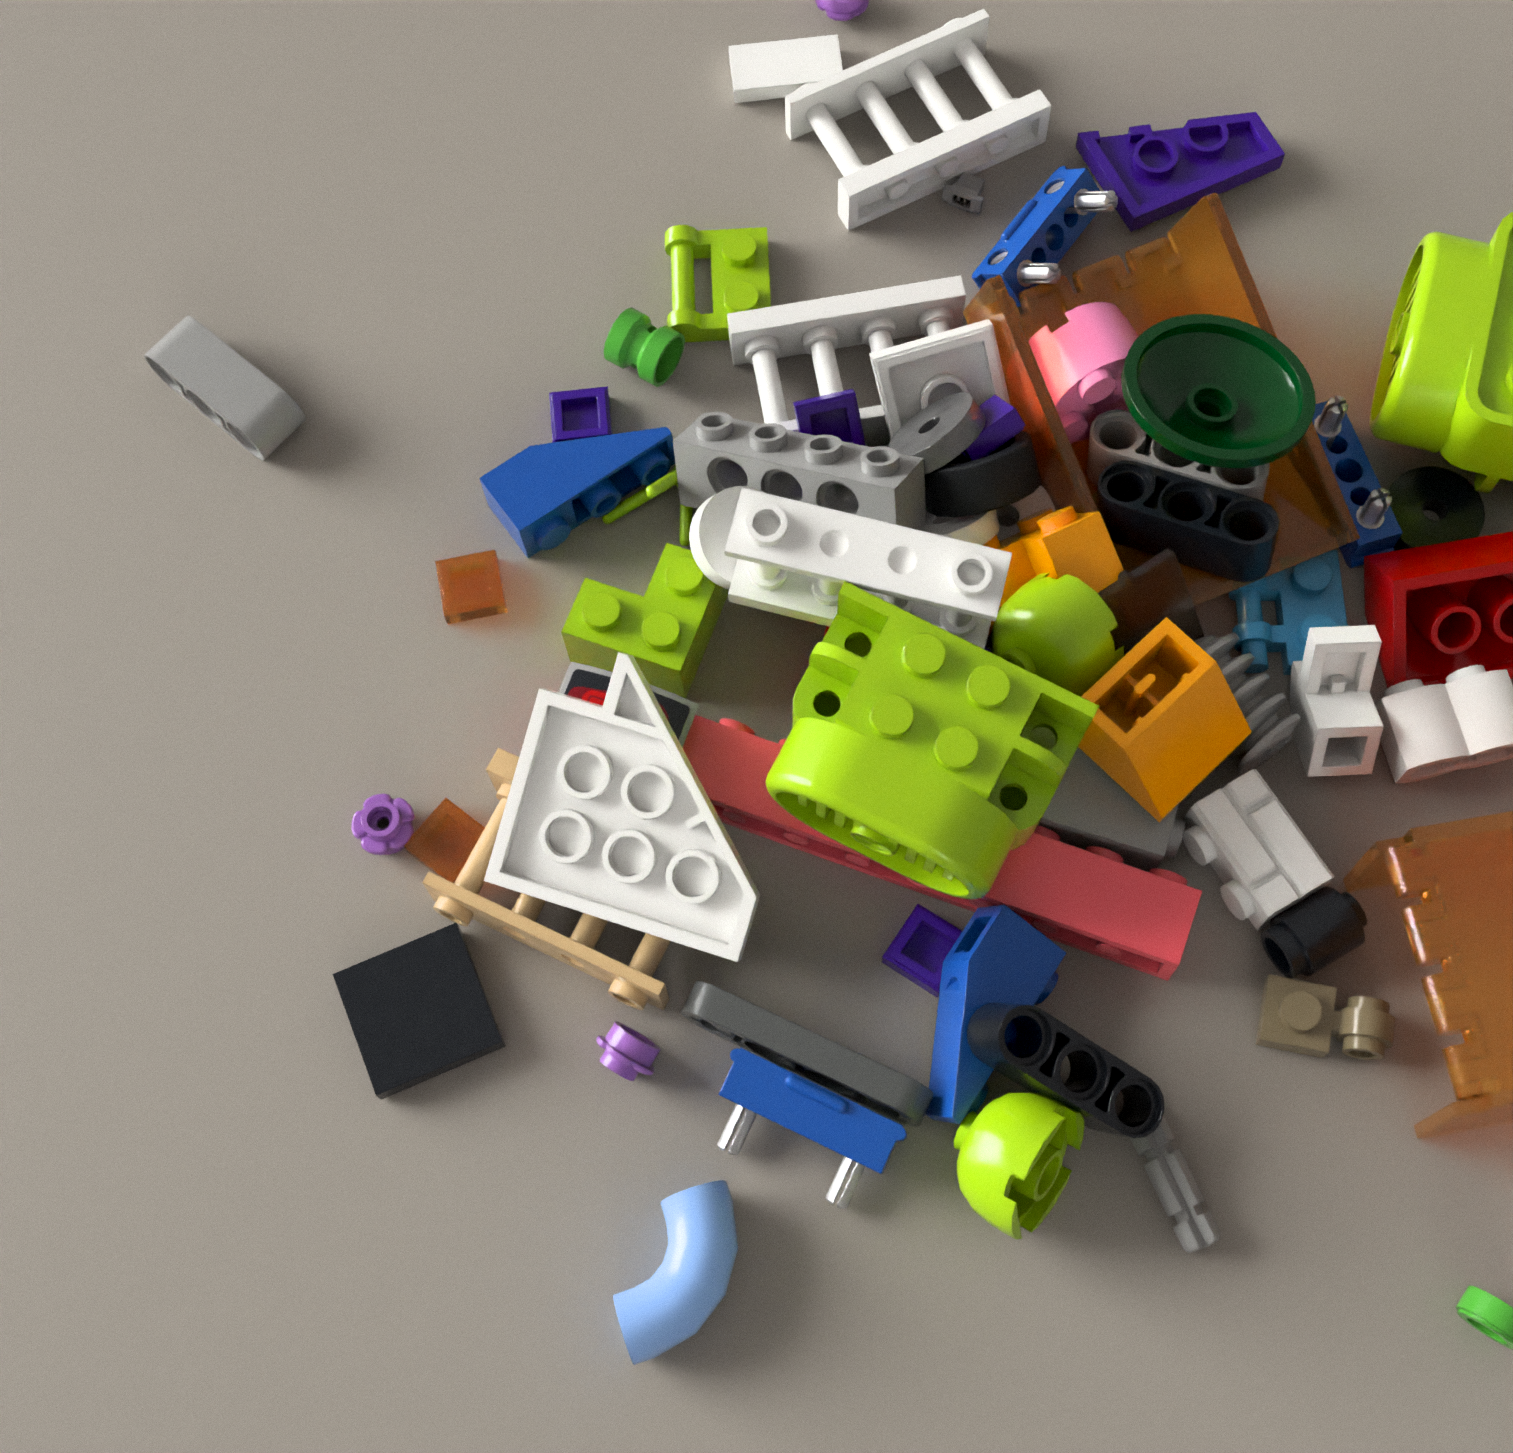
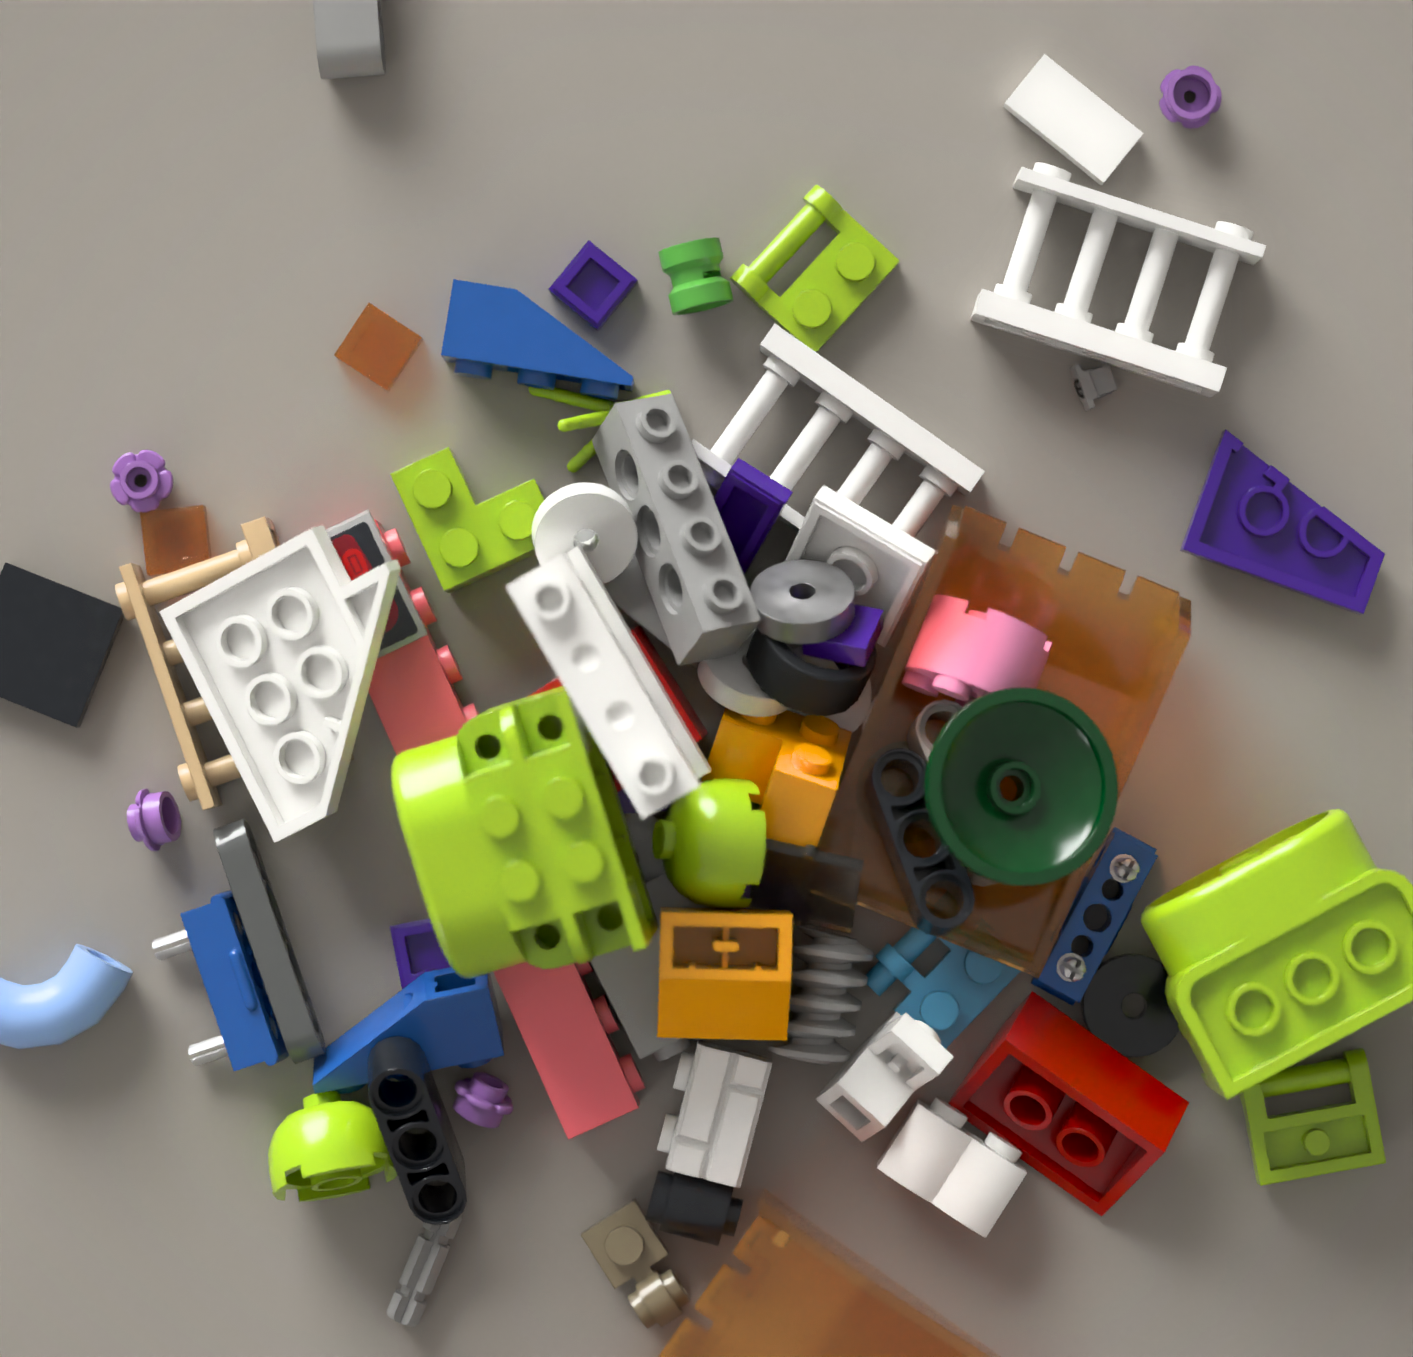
camera: 40 degrees right, 20 degrees up
blue piece [972,166,1118,311] -> none
none -> medium lavender plate [452,1072,514,1128]

